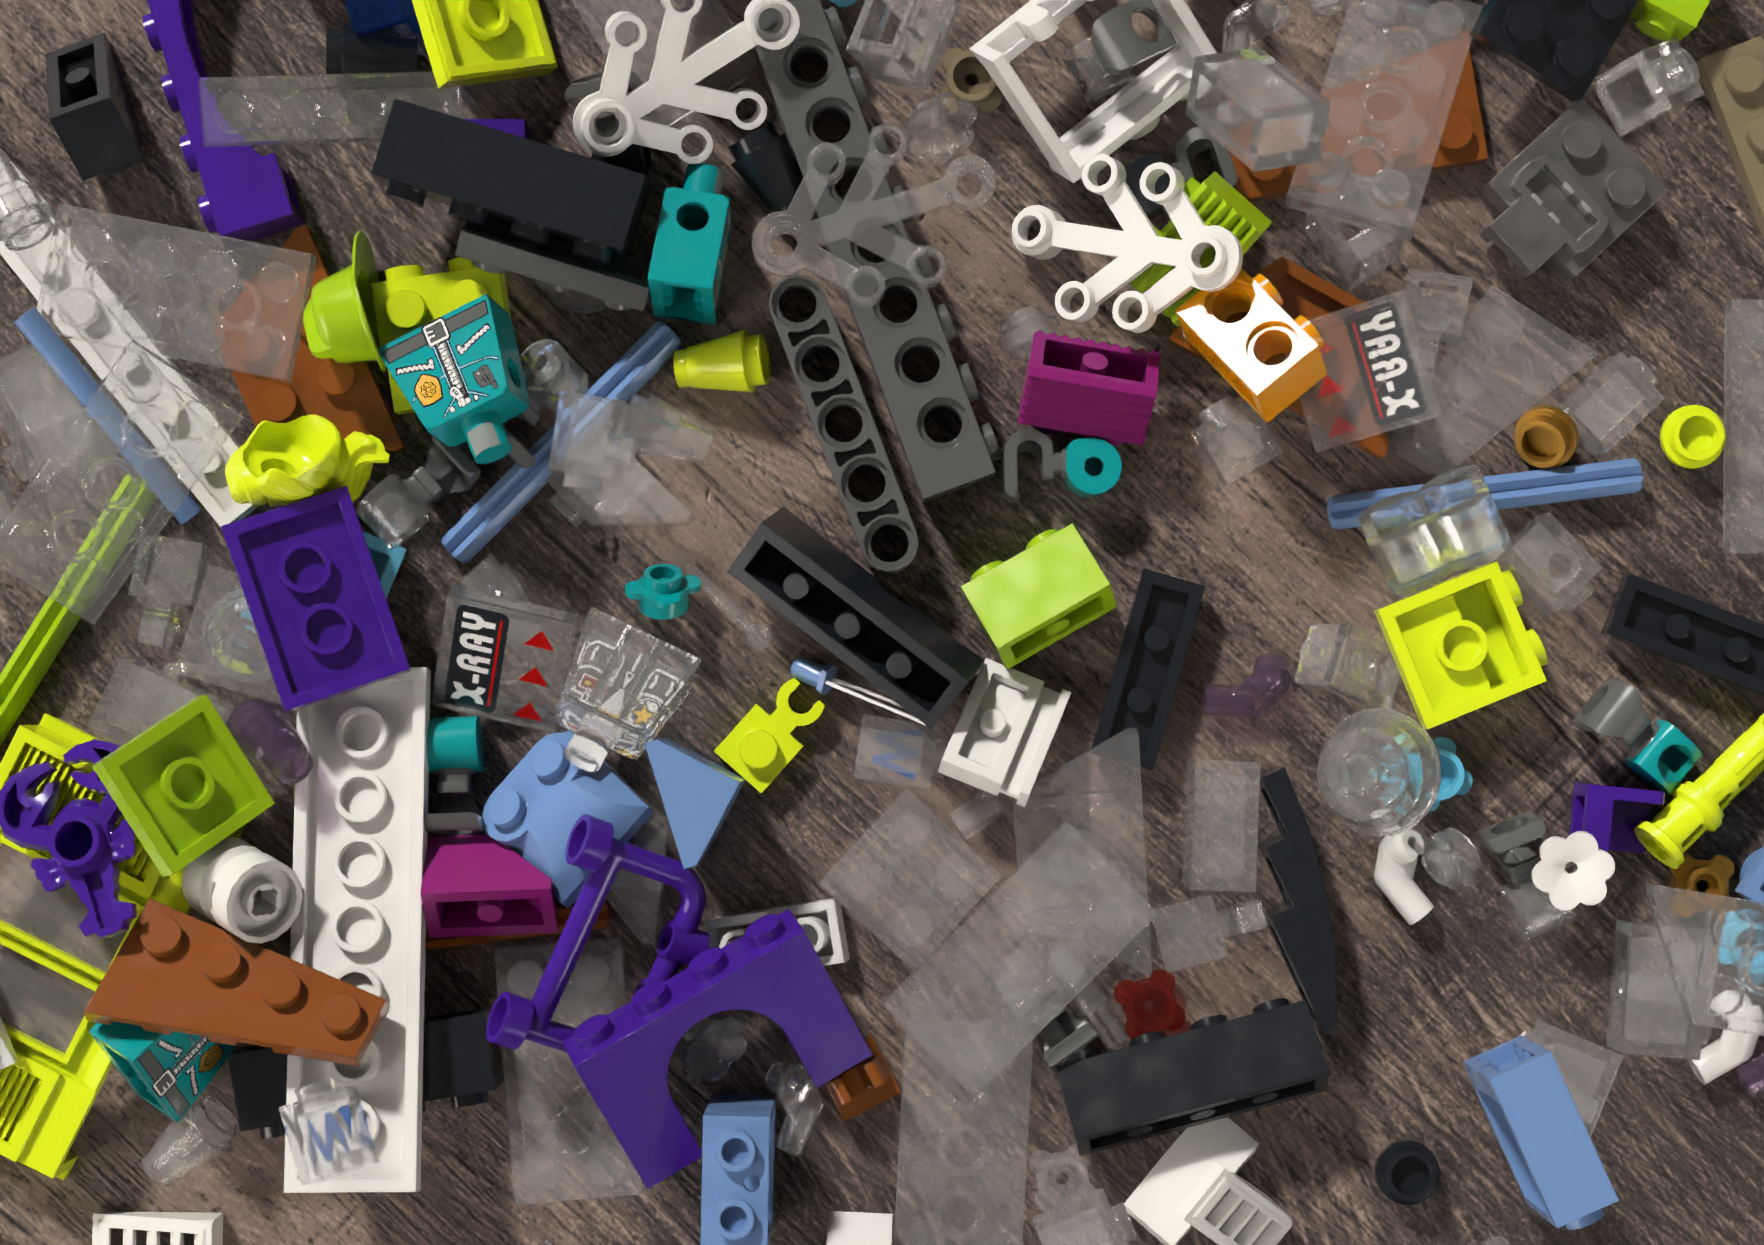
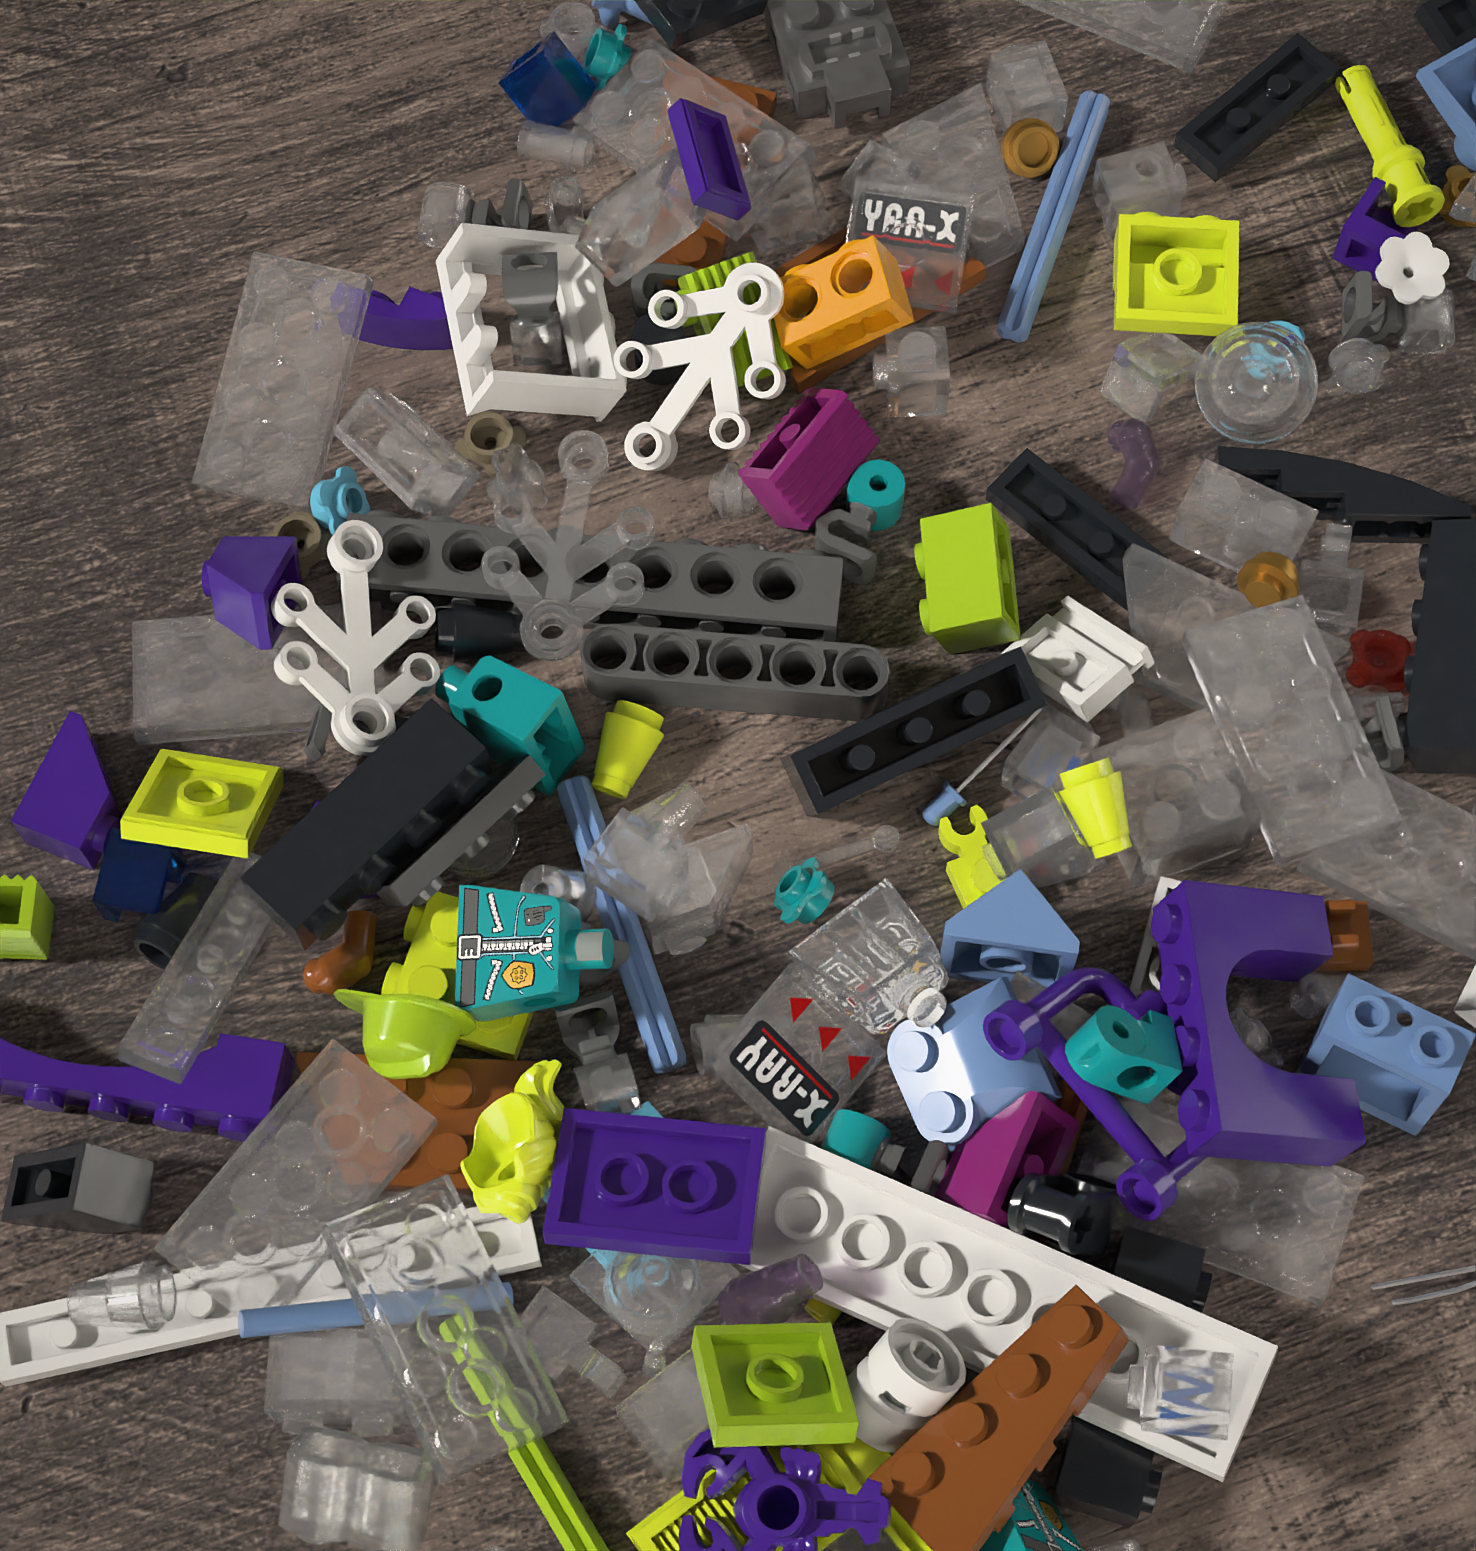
camera: 65 degrees left, 20 degrees down
clear brick [1358,465,1513,596] -> none
white arm [1374,828,1434,925] -> none
leg [1571,678,1702,795] -> none
neon yellow plate [1660,405,1726,469] -> none
none -> dark orange arm [303,910,378,995]
none -> dark purple tile [667,98,752,221]
none -> clear slope [981,785,1109,888]
none -> black piece [1008,1171,1120,1256]
none -> neon yellow cone [1059,757,1132,859]
none -> teal leg [1065,1005,1182,1104]
none -> pearl gold plate [1237,552,1300,611]

